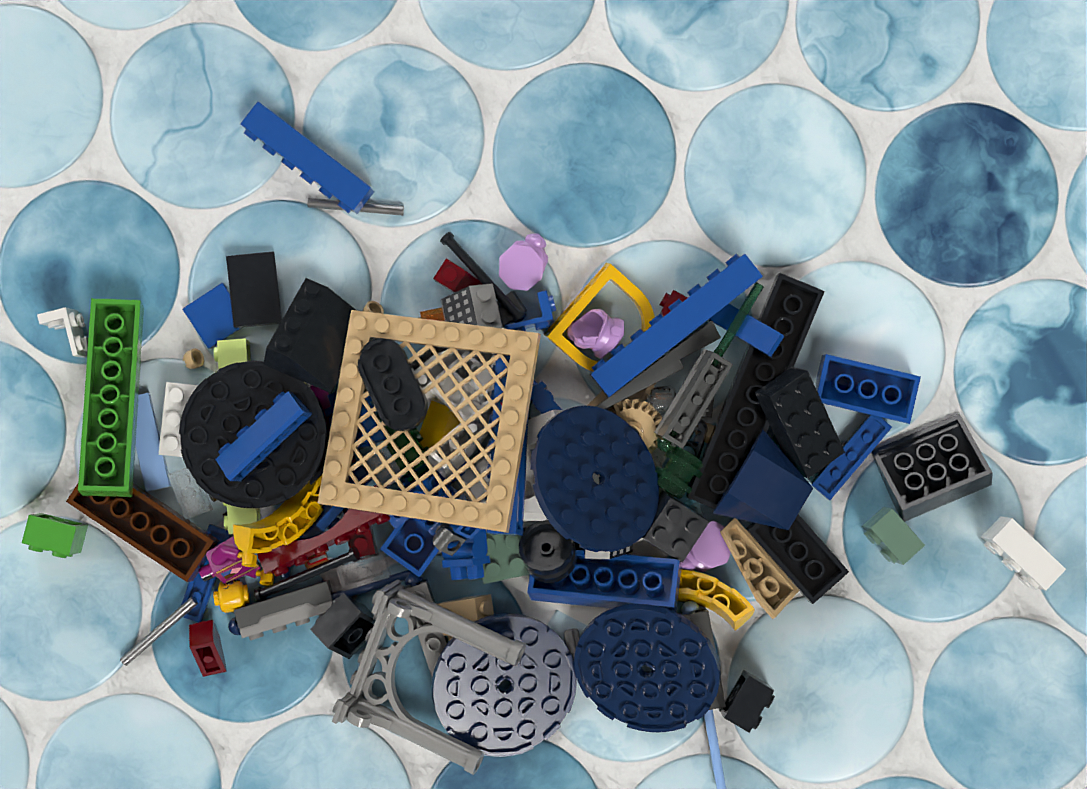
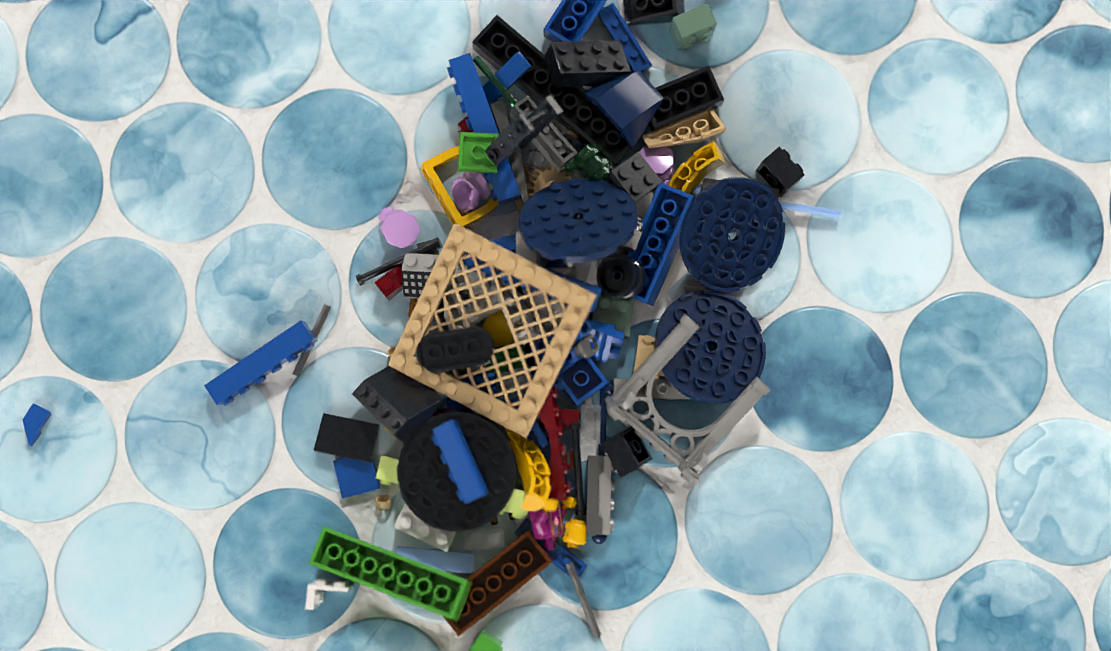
camera: 75 degrees left, 5 degrees down
dark red slope [189,620,227,677] -> none
blue bracket [505,290,556,331] -> none
none -> bright green tile [458,132,499,173]
none -> black fence [484,95,563,166]

